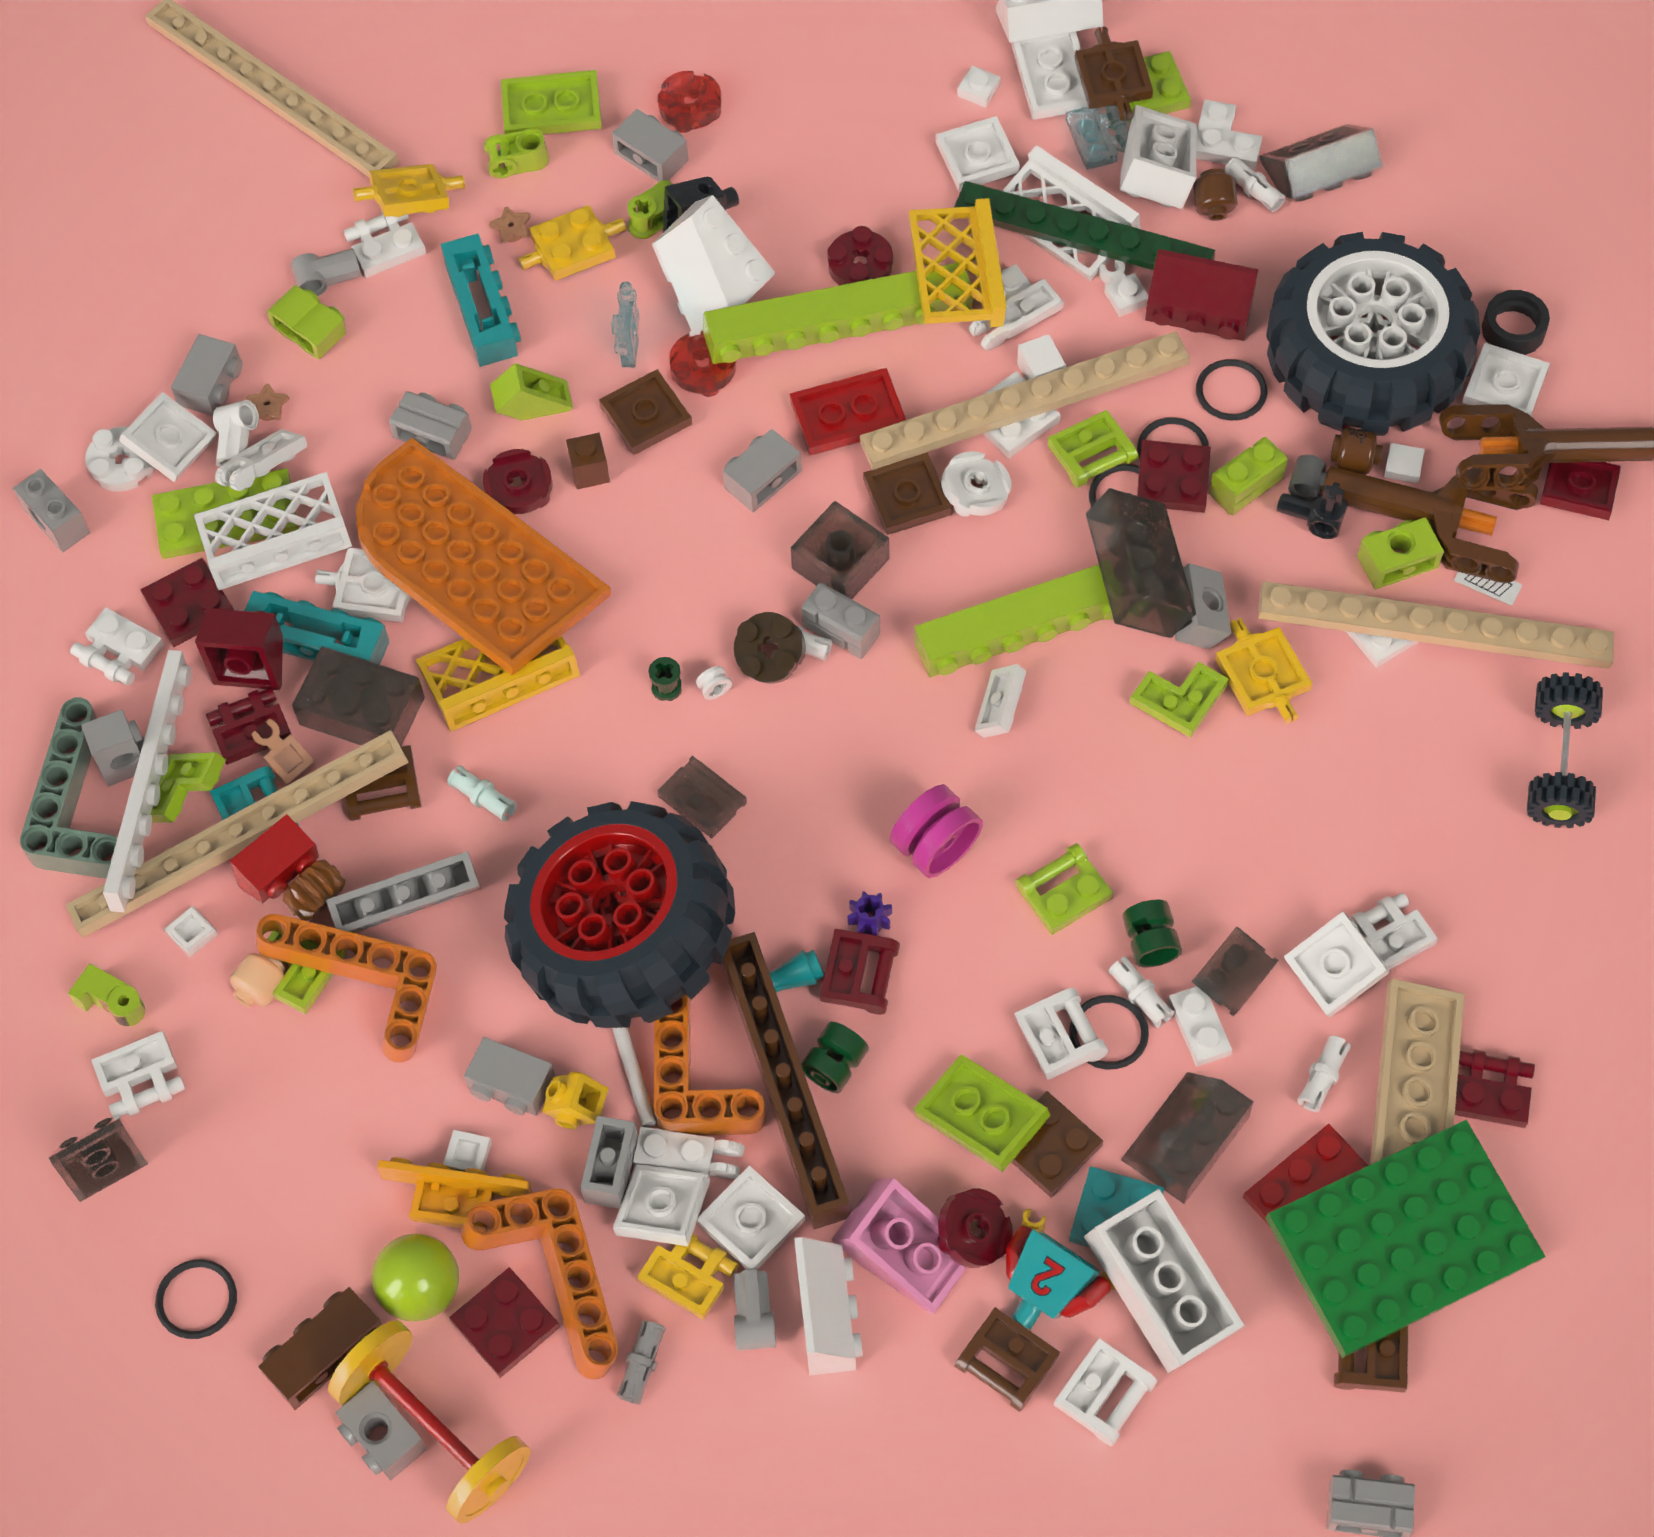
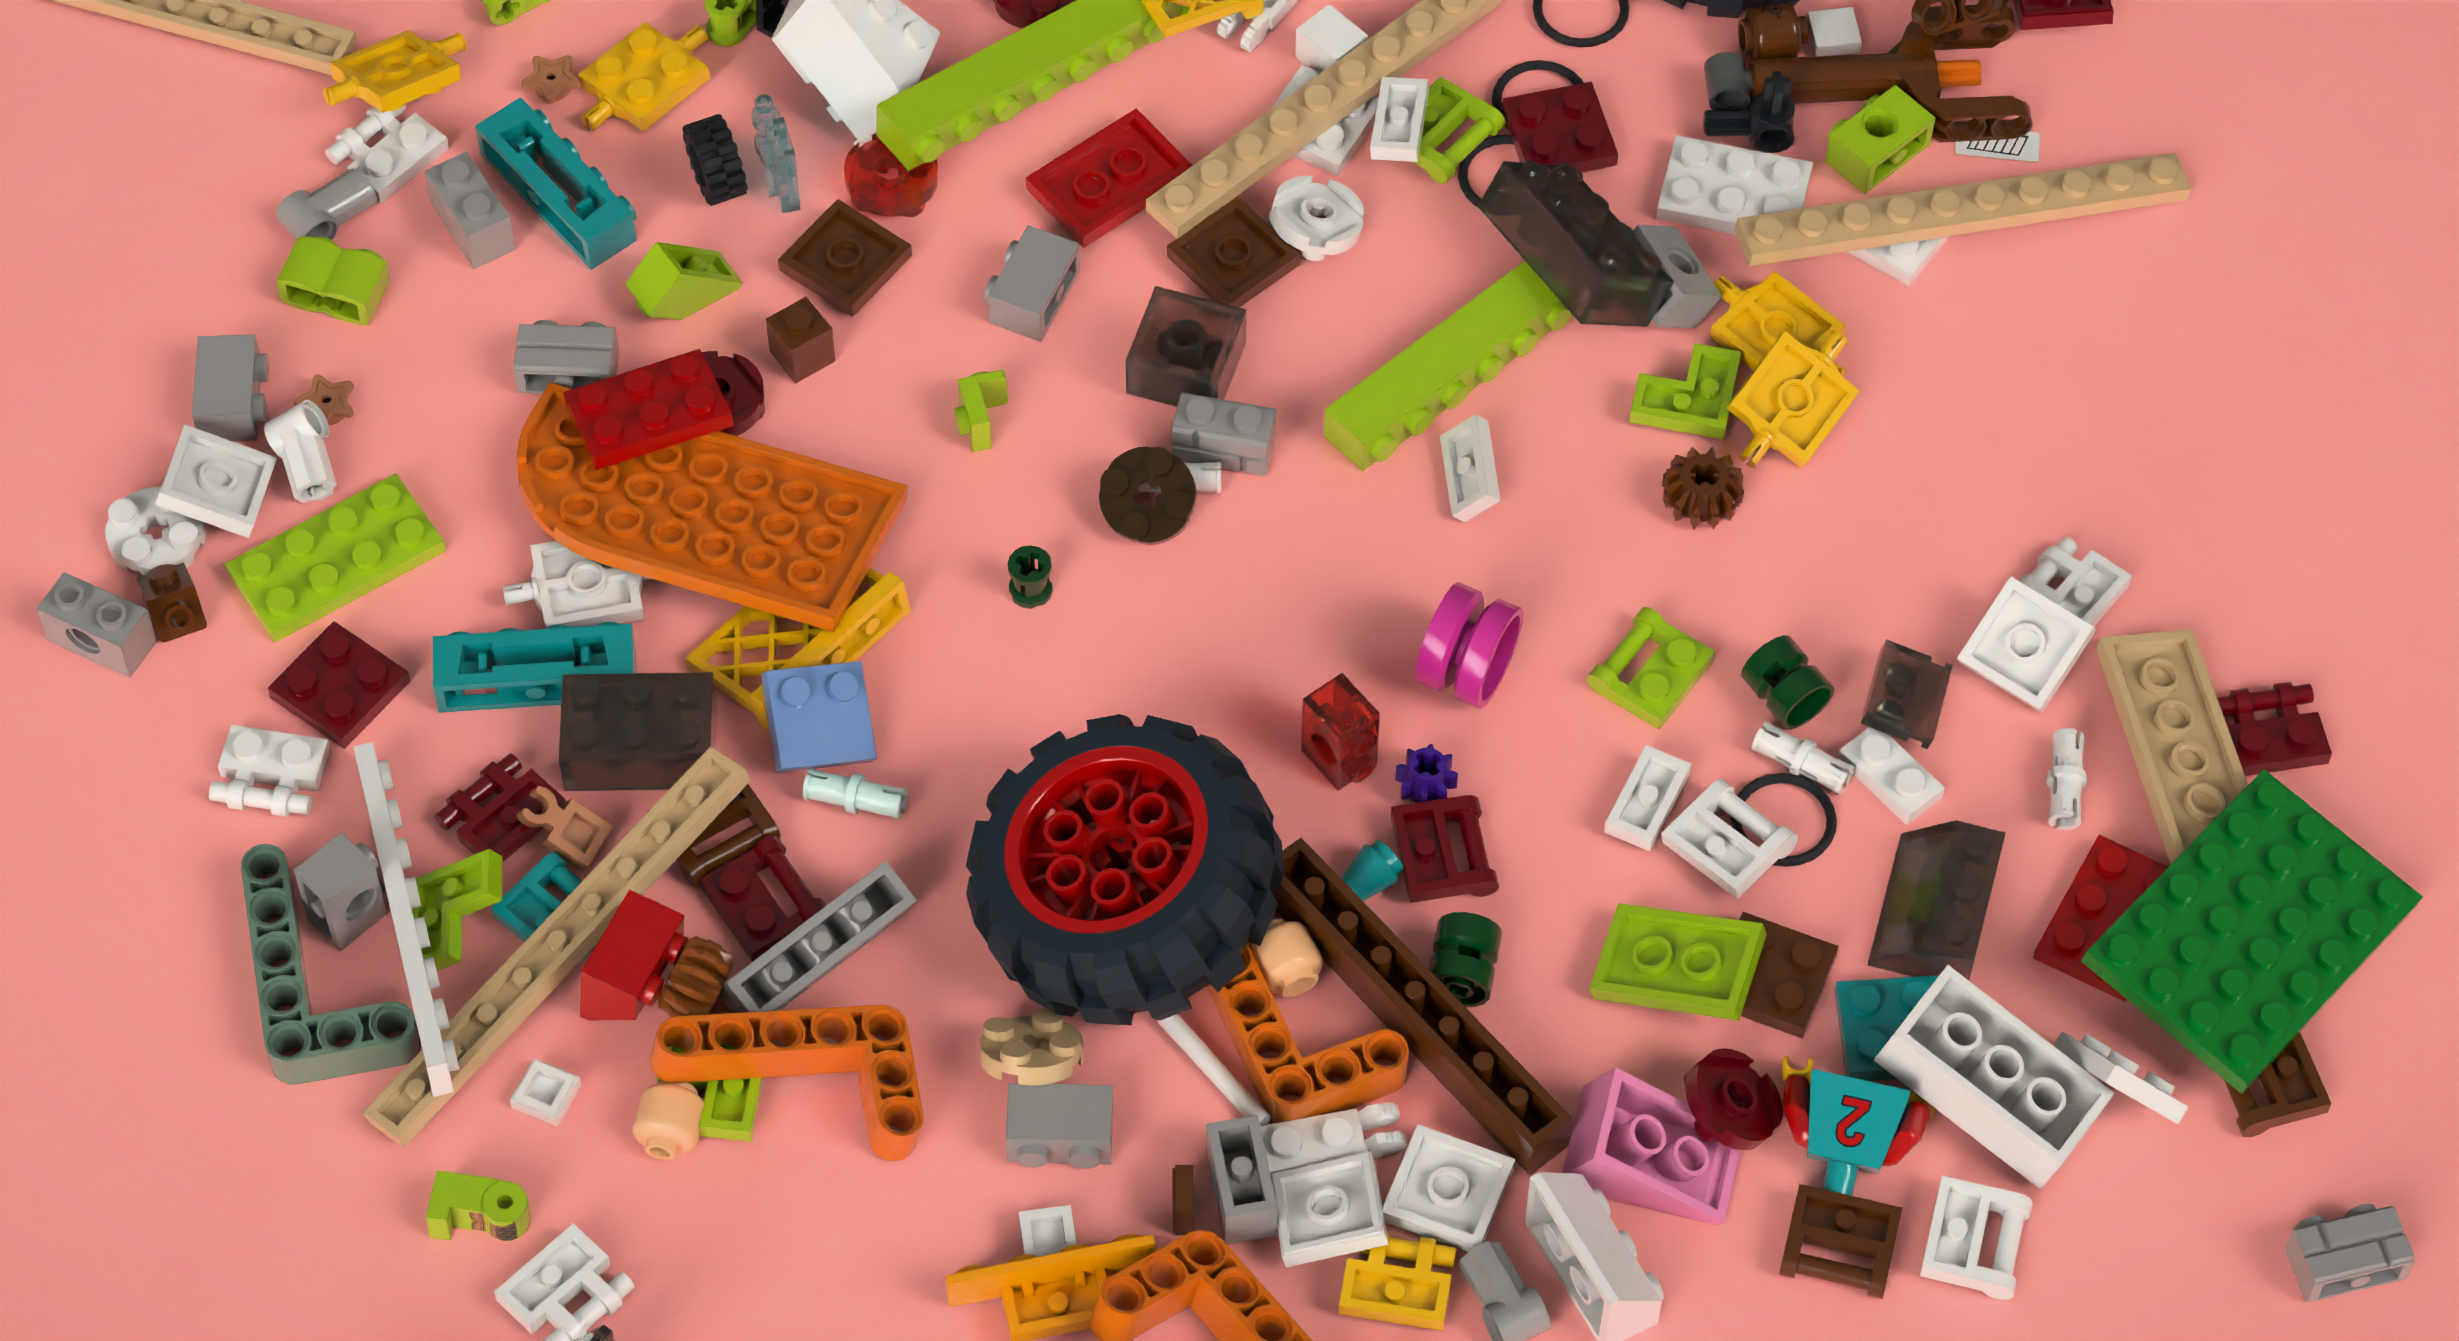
camera: 25 degrees left, 5 degrees down
white fence [194,472,352,590] -> none
dark red slope [195,608,283,690] -> none
white hinge [215,429,308,491] -> none
yellow brick [542,1071,609,1129] -> none
clear smoke plate [657,755,747,839] -> none
white bush [696,666,732,700] -> none
lime brick [1209,436,1288,516] -> none
black axle [1527,672,1603,828] -> none
none -> reddish brown bracket [137,562,207,642]
none -> light grey brick [425,151,516,270]
none -> red plate [563,348,734,470]
none -> black tyre [682,114,748,206]
none -> dark red plate [700,835,826,962]
none -> medium blue plate [761,661,877,773]
none -> lime bracket [953,370,1008,452]
none -> tan plate [980,1009,1084,1086]
none -> reddish brown tile [1172,1165,1194,1235]
none -> light nougat head [1250,919,1324,998]
none -> clear red brick [1301,673,1380,791]
none -> white plate [1370,77,1429,162]
none -> white plate [1604,745,1692,851]
none -> white plate [1656,135,1813,235]
none -> reddish brown gear [1662,446,1744,530]
none -> yellow plate [1726,330,1860,468]
none -> white plate [2053,1031,2188,1124]

